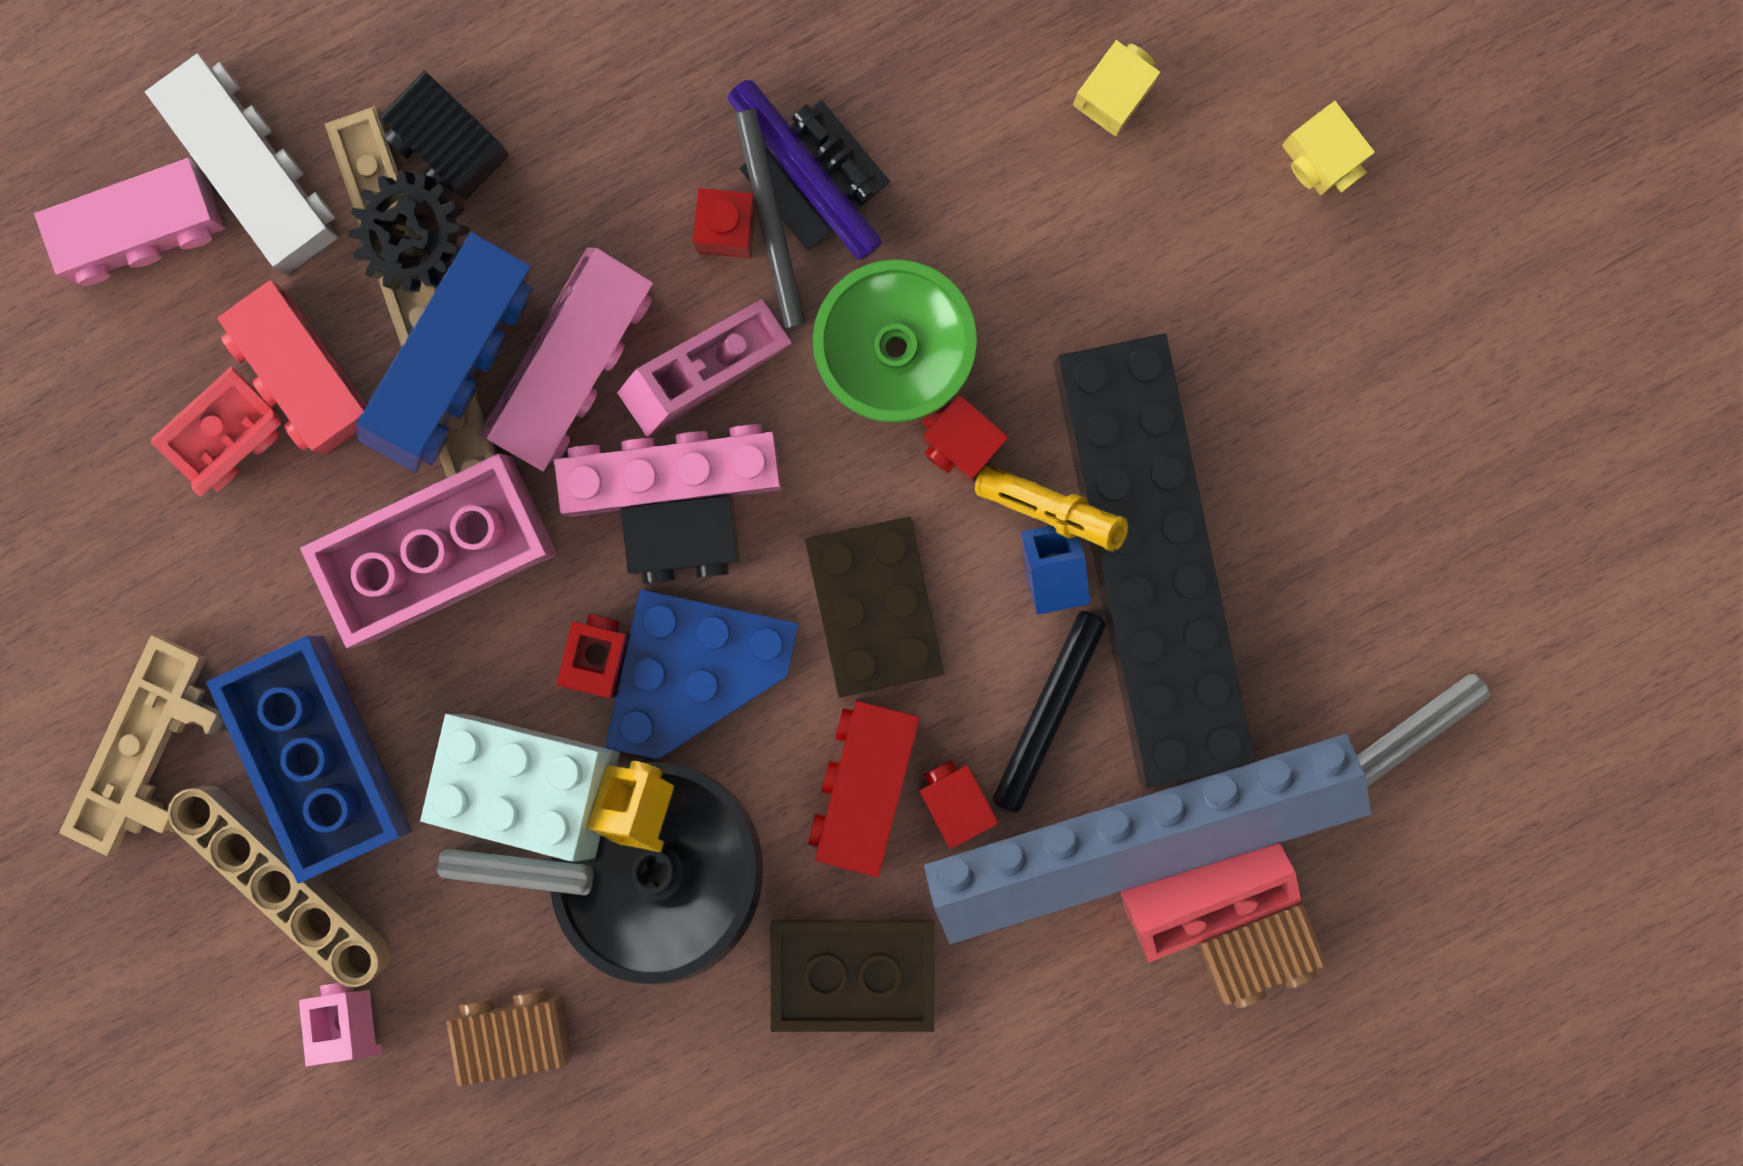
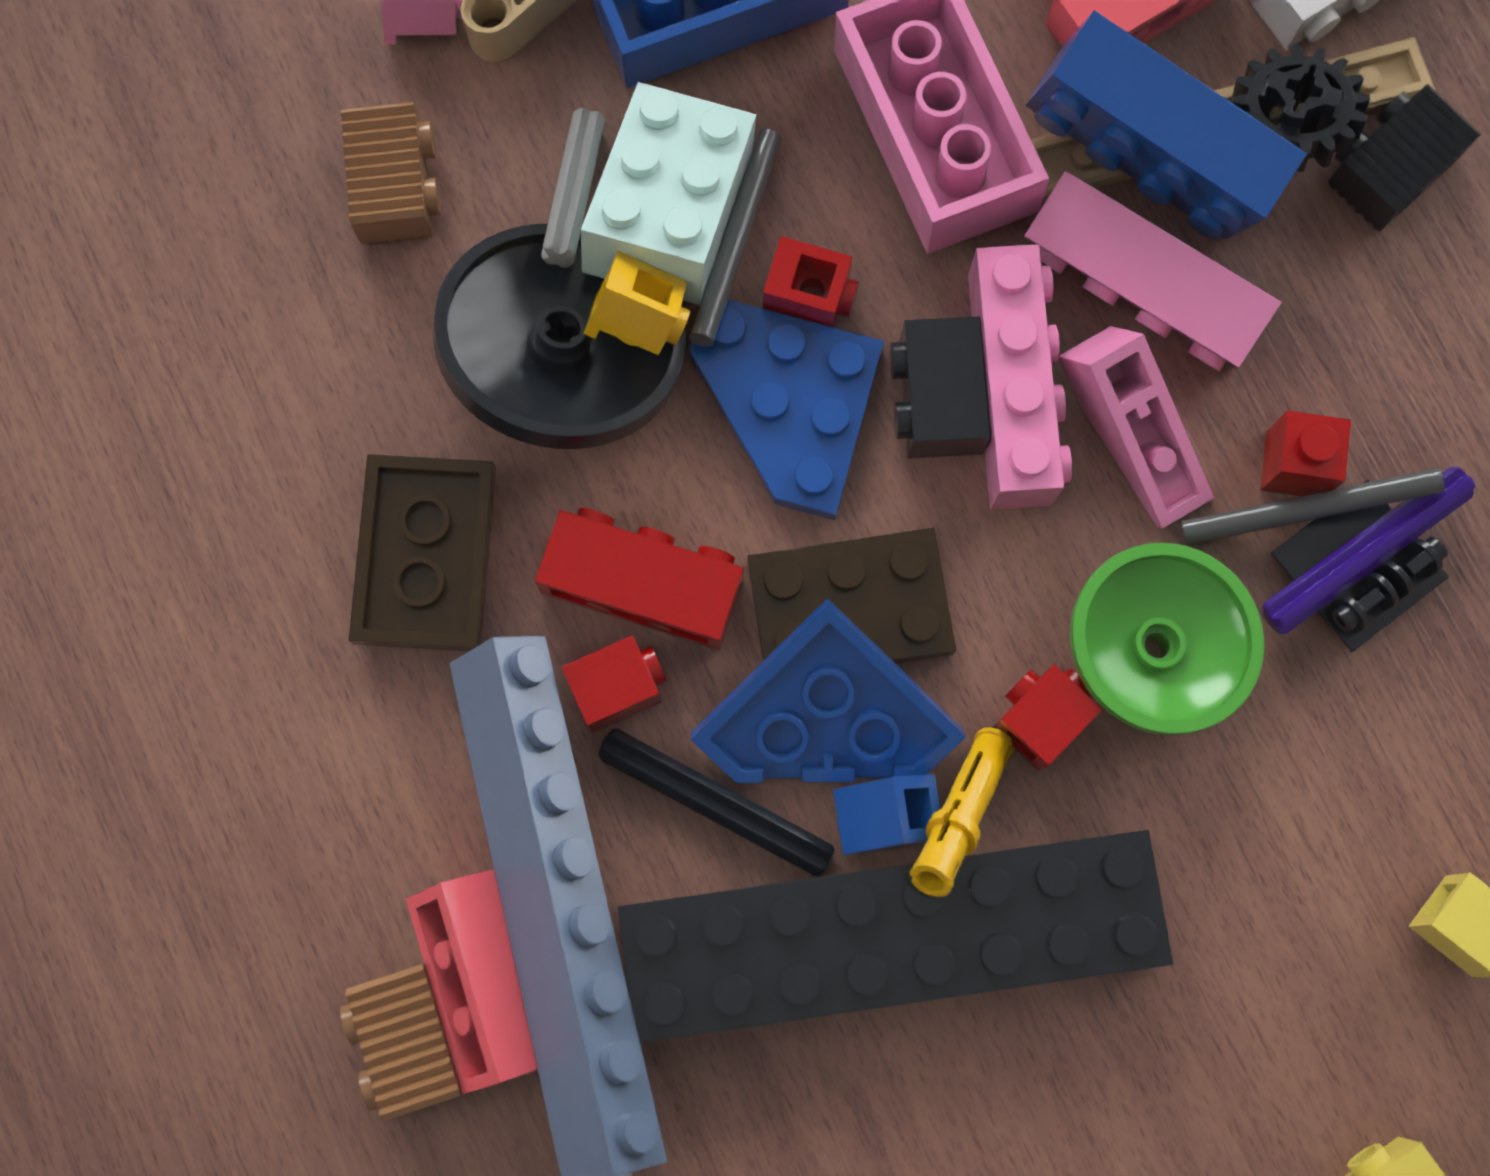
camera: 90 degrees right, 10 degrees down
none -> dark grey bar [689,129,782,347]
none -> blue plate [690,598,966,783]

